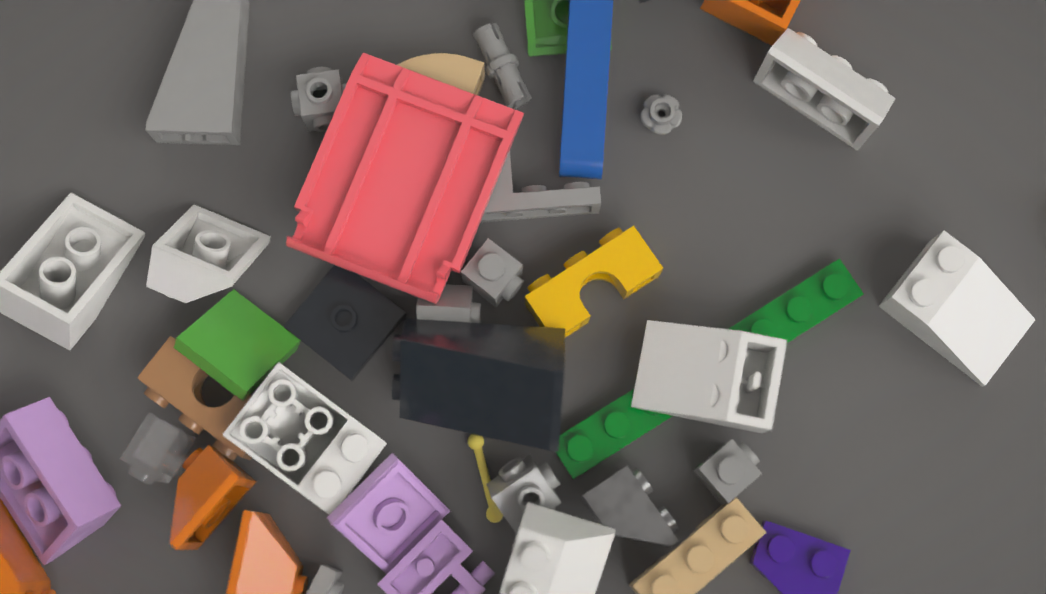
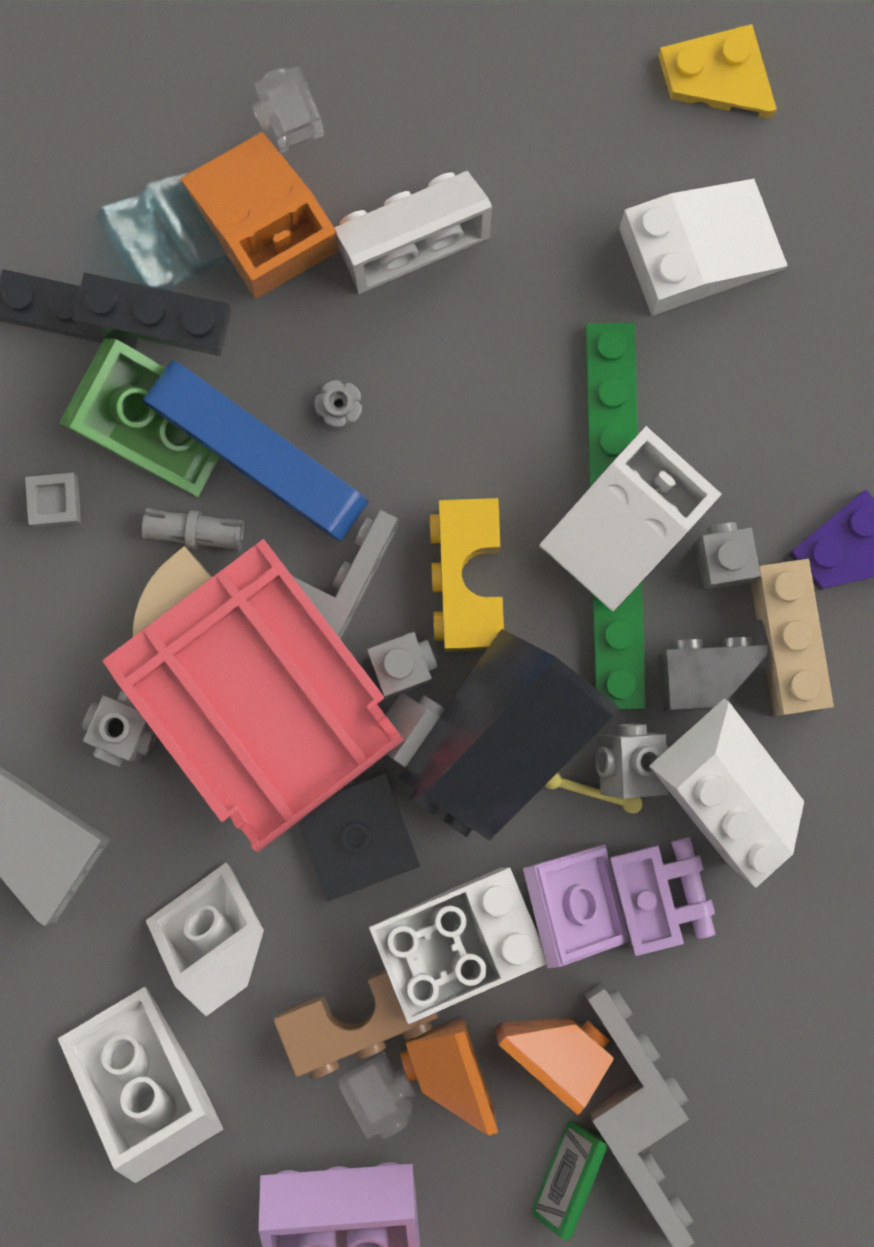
camera: 55 degrees left, 5 degrees up
bright green tile [174,289,301,401] -> none

